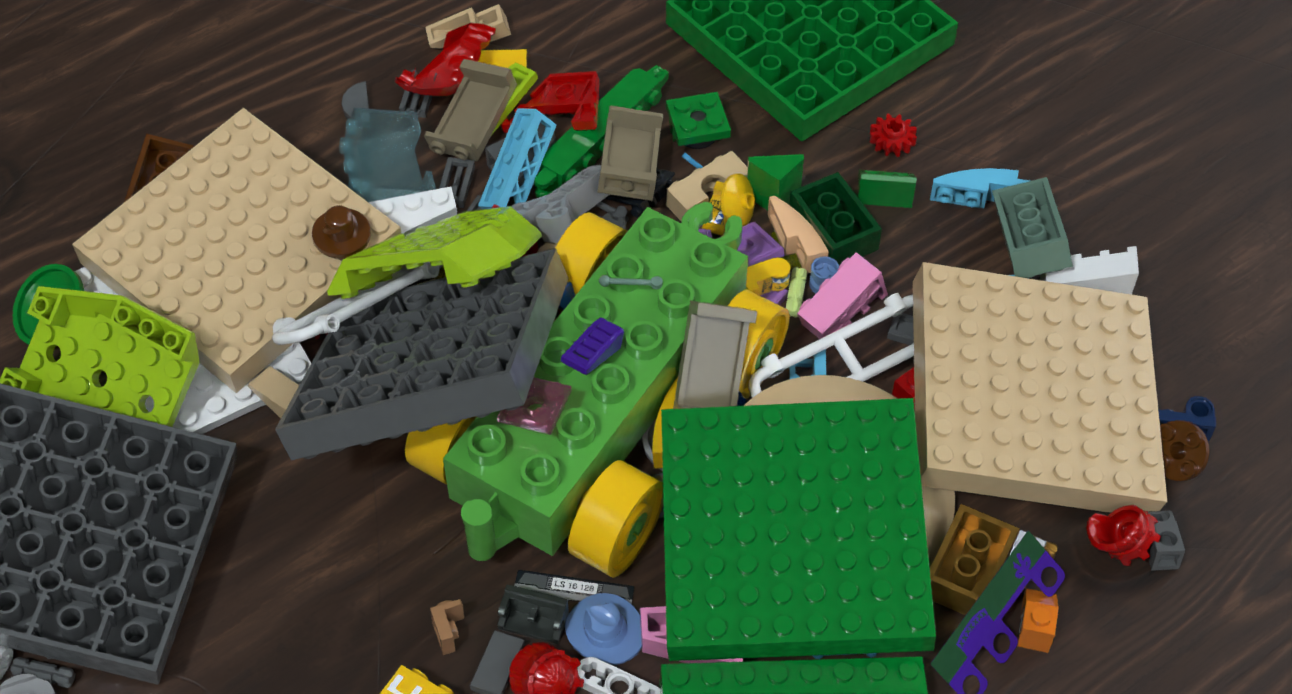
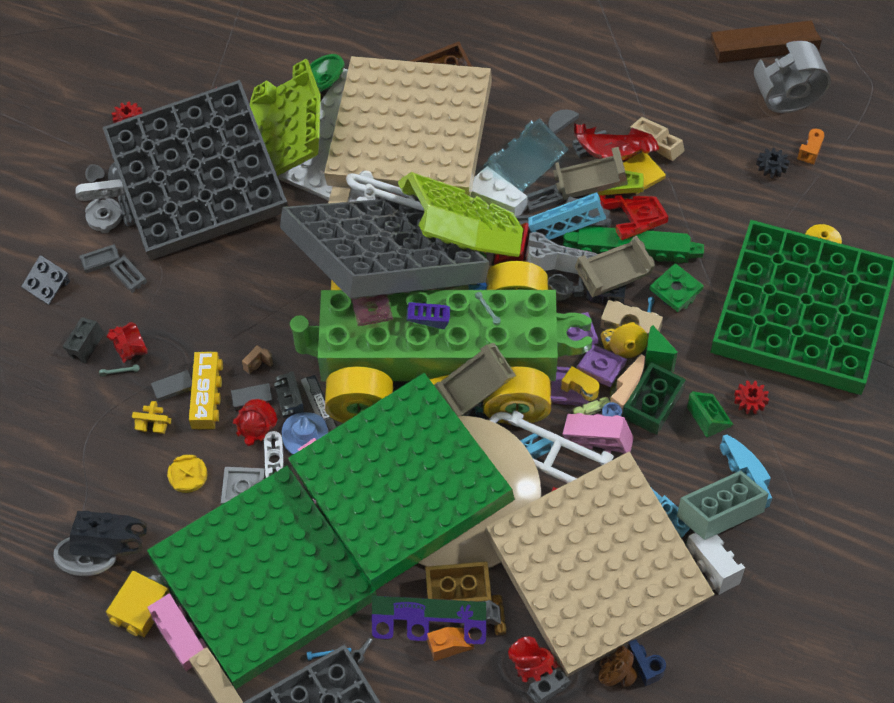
camera: 60 degrees right, 5 degrees up
reddish brown plate [312,205,371,261] -> none

